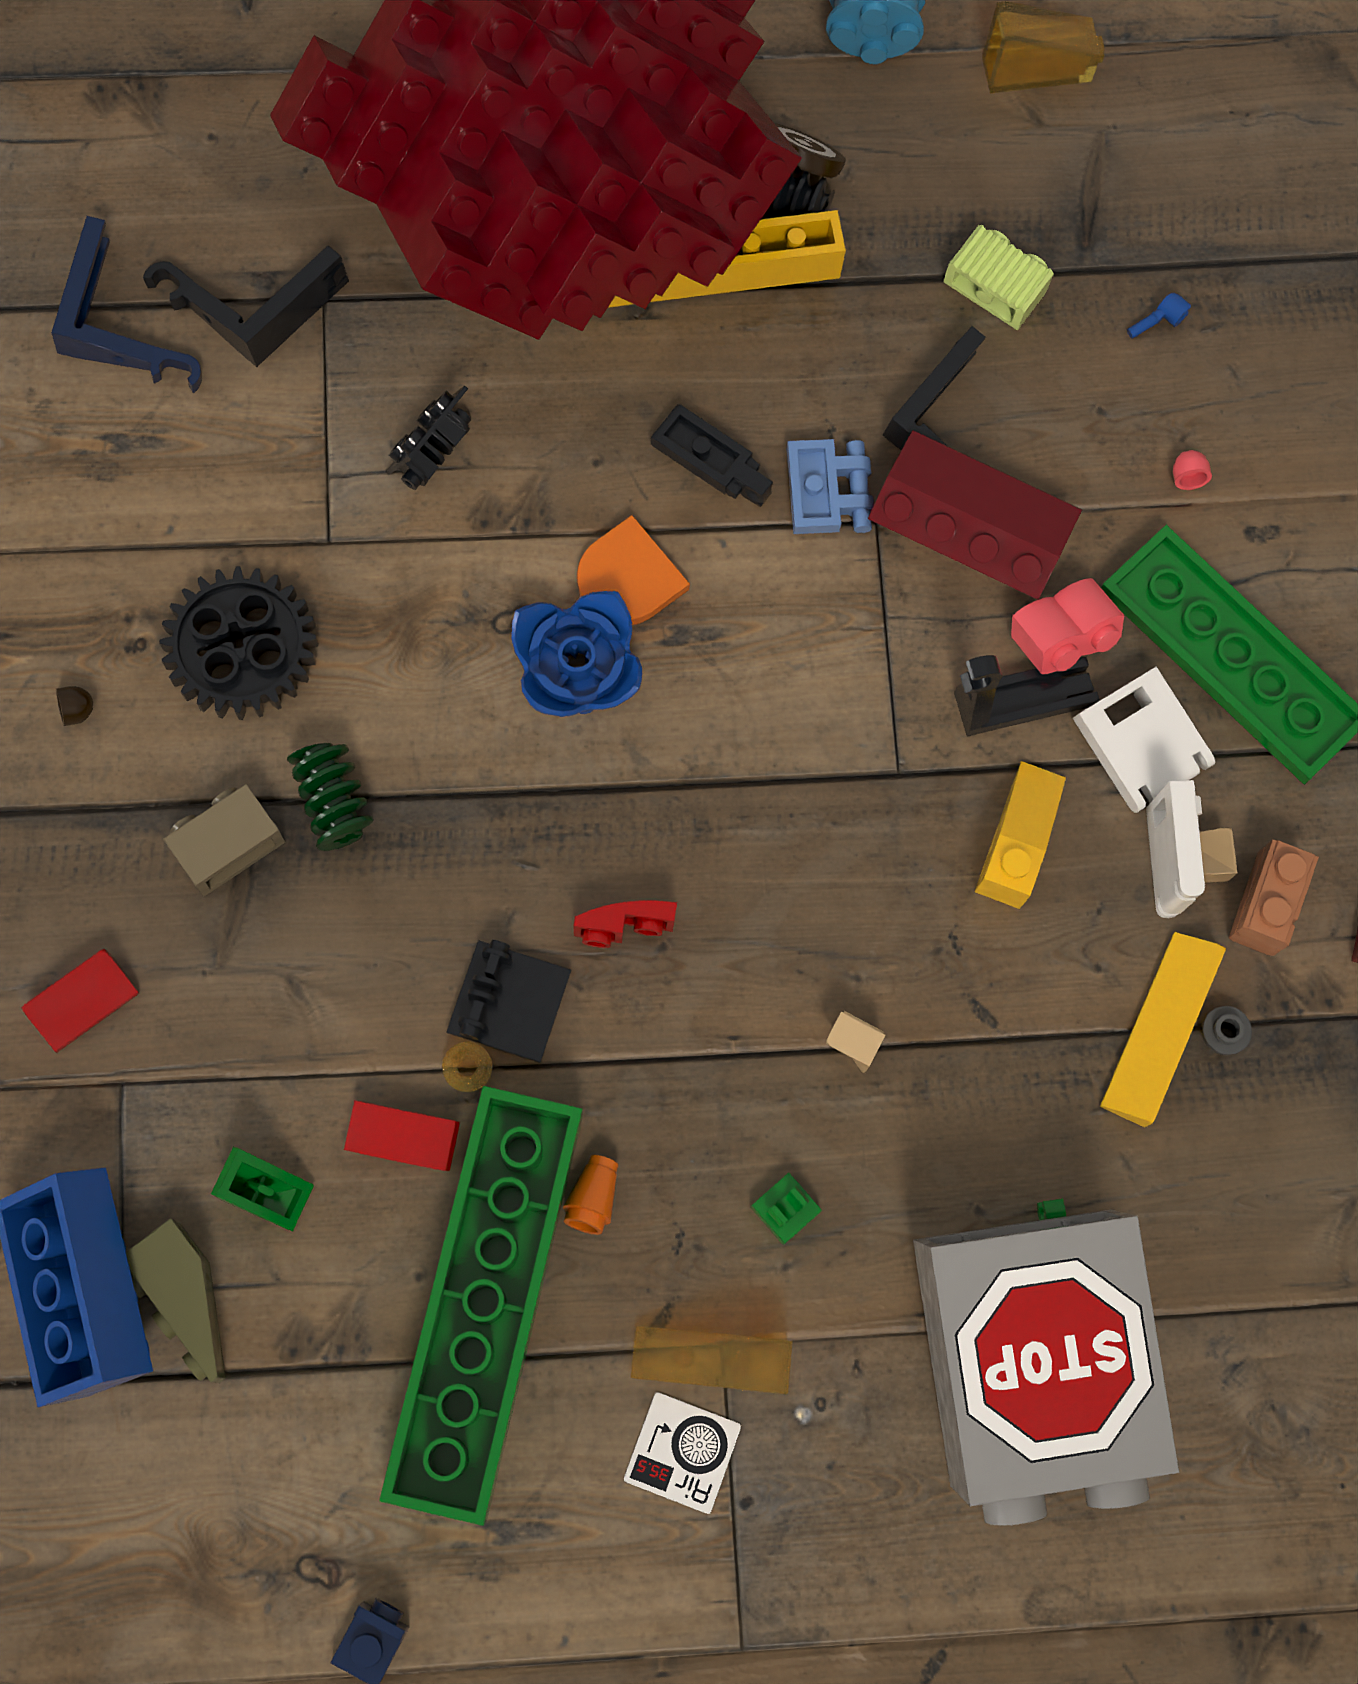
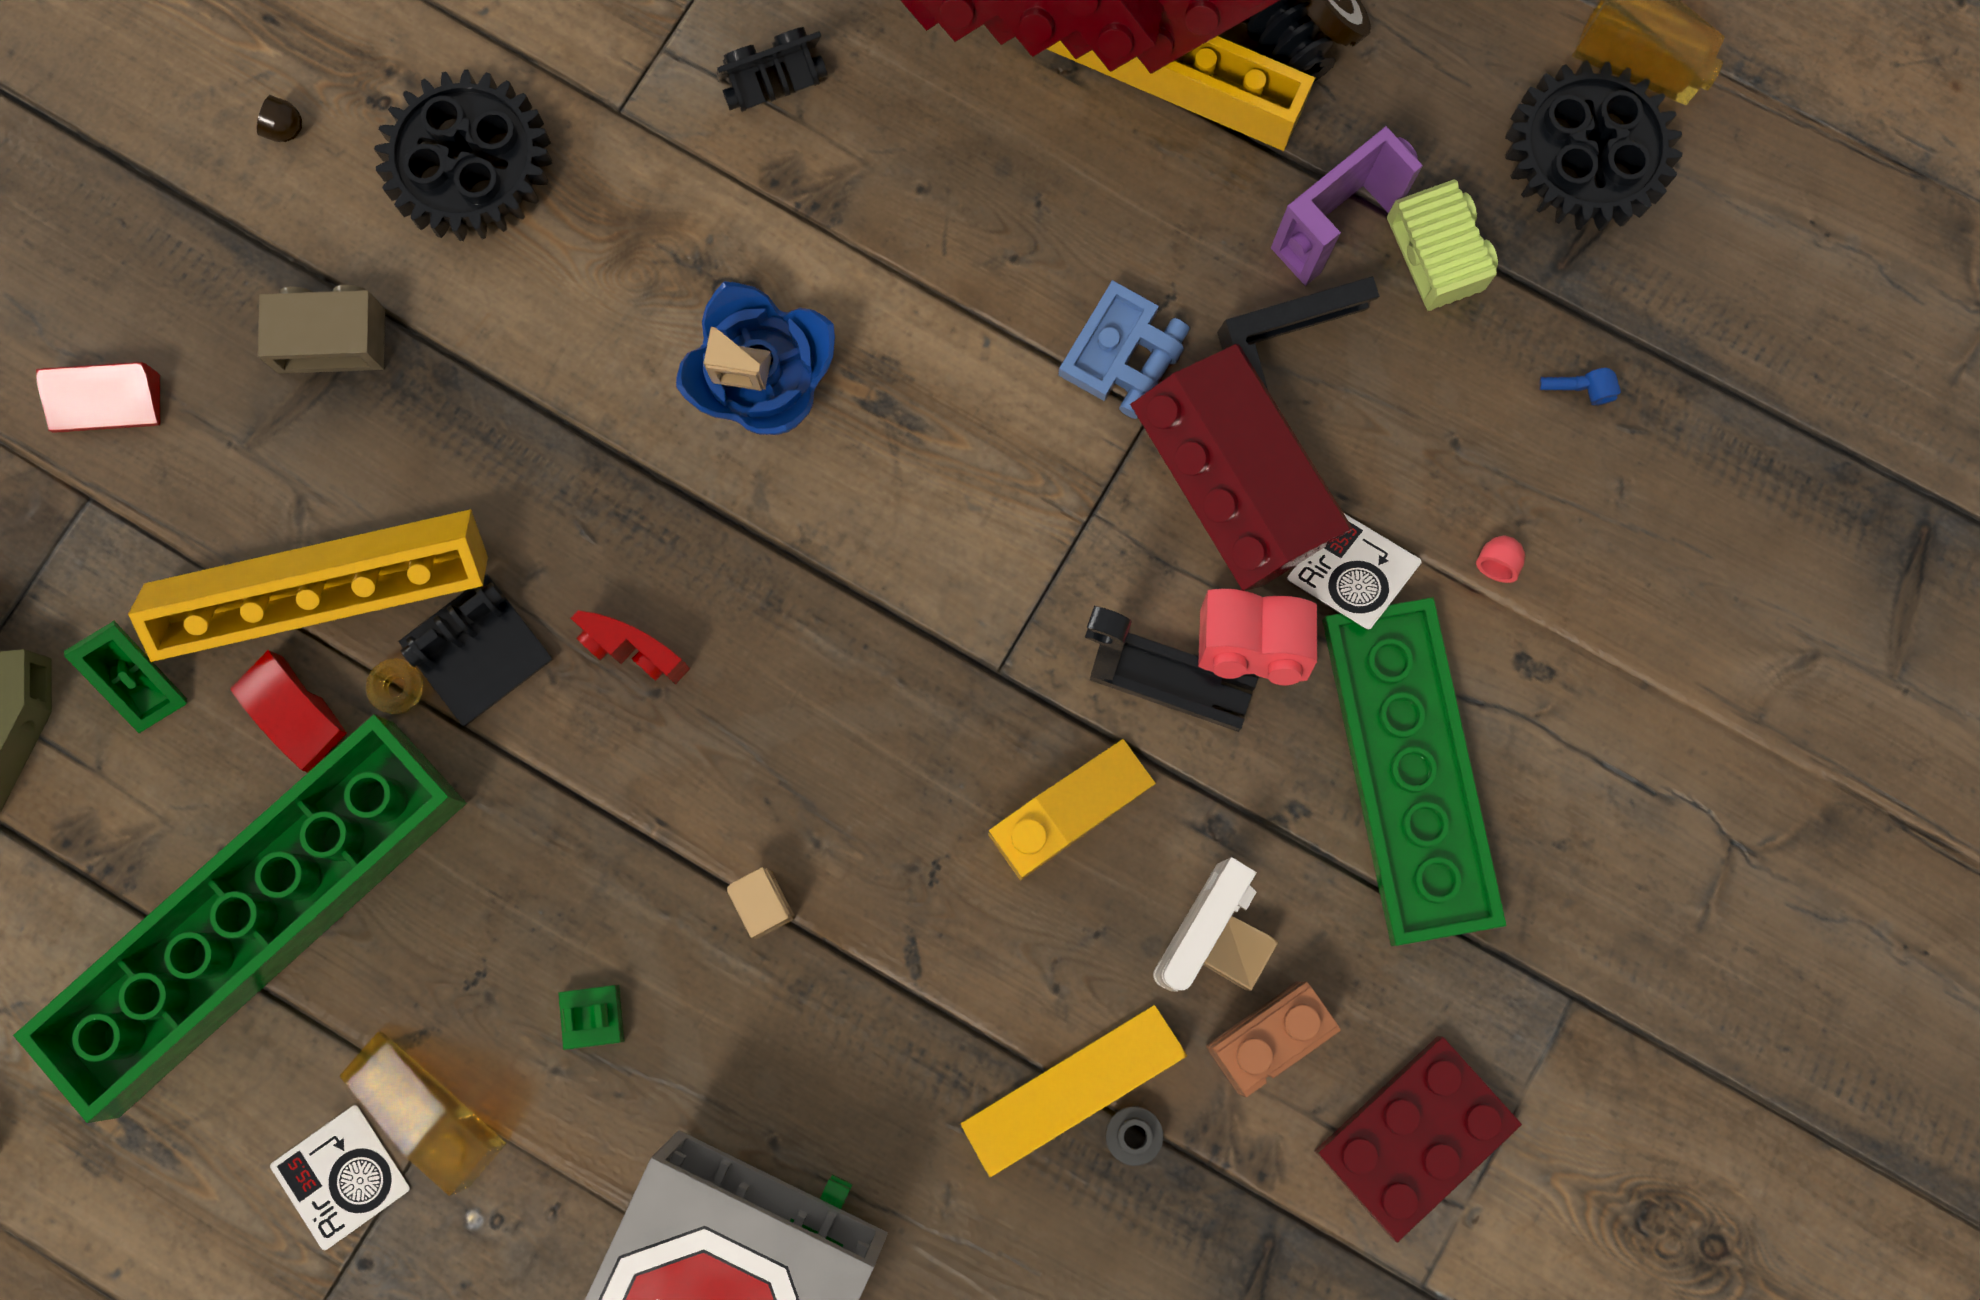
camera: 40 degrees right, 5 degrees up
dark green piece [287,743,374,851] -> none
orange cone [563,1155,619,1235] -> none
orange tile [577,515,690,625] -> none
black hinge [651,404,773,507] -> none
white container [1073,667,1215,813] -> none
none -> yellow brick [128,509,488,662]
none -> tan slope [704,327,771,391]
none -> medium lavender panel [1271,126,1423,286]
none -> white sticker [1287,513,1422,630]
none -> black gear [1505,60,1682,231]

